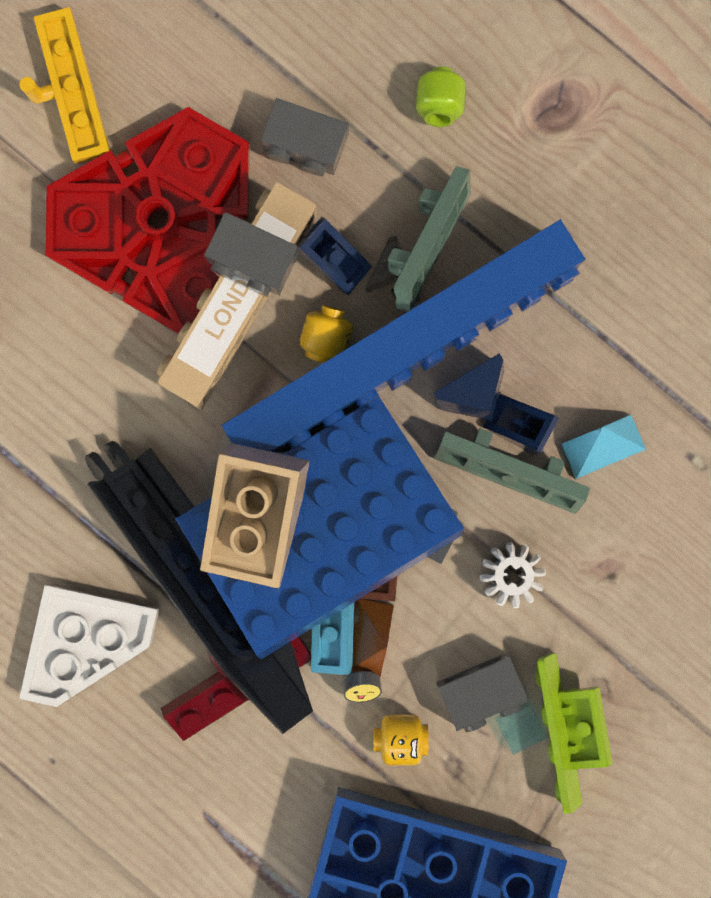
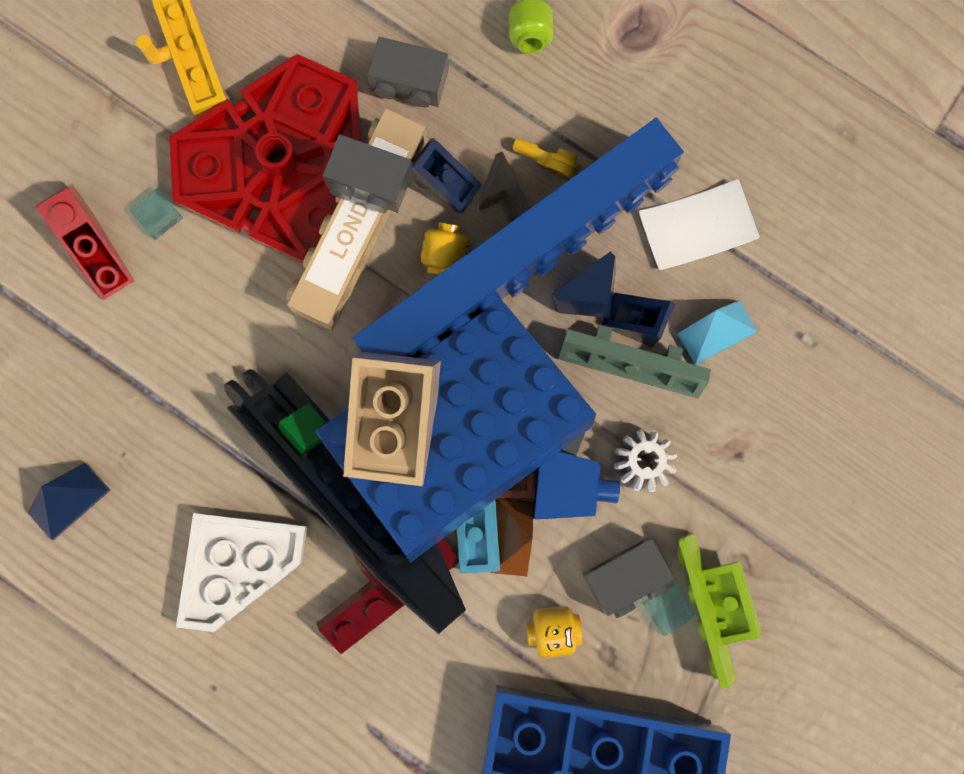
camera: 15 degrees left, 5 degrees down
tile [342,671,382,702] -> none
sand green hinge [388,166,471,312] -> none
none -> clear light blue tile [130,188,183,240]
none -> green tile [278,403,327,455]
none -> yellow plate [513,138,582,178]
none -> blue torso [533,451,620,520]
none -> white sticker [639,179,760,270]

